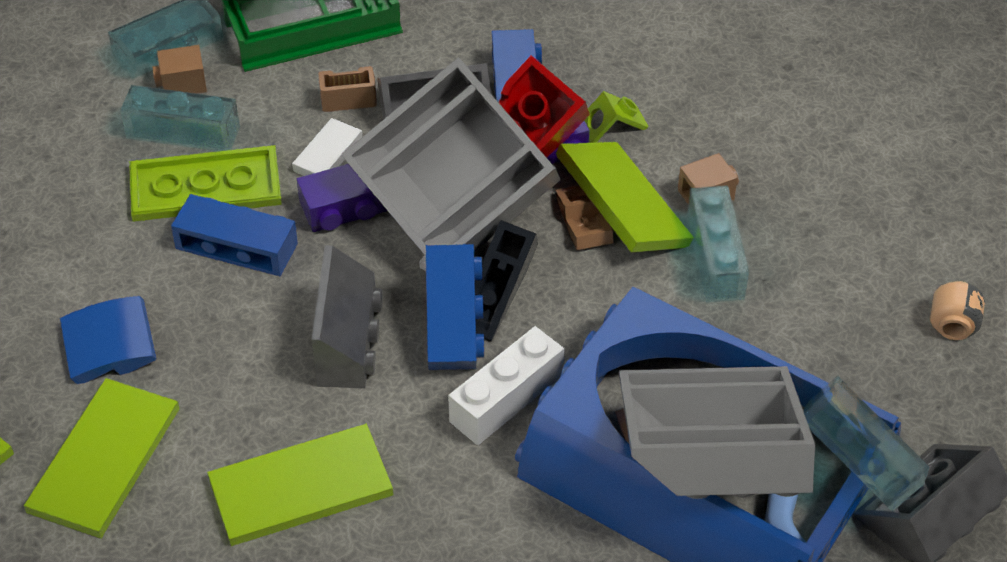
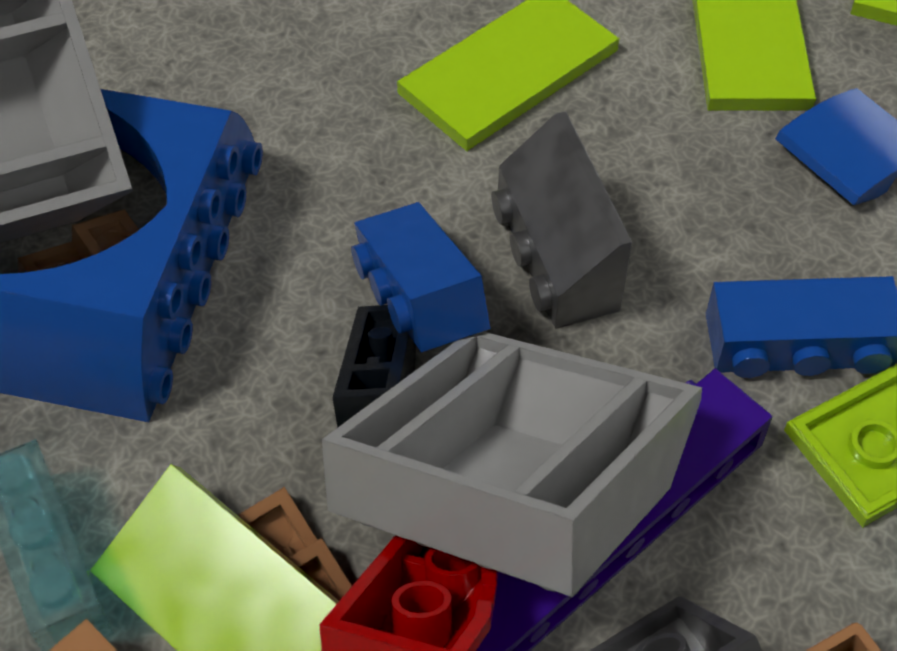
camera: 160 degrees right, 5 degrees up
white tile [292,118,362,176] -> none
white brick [448,326,564,445] -> none

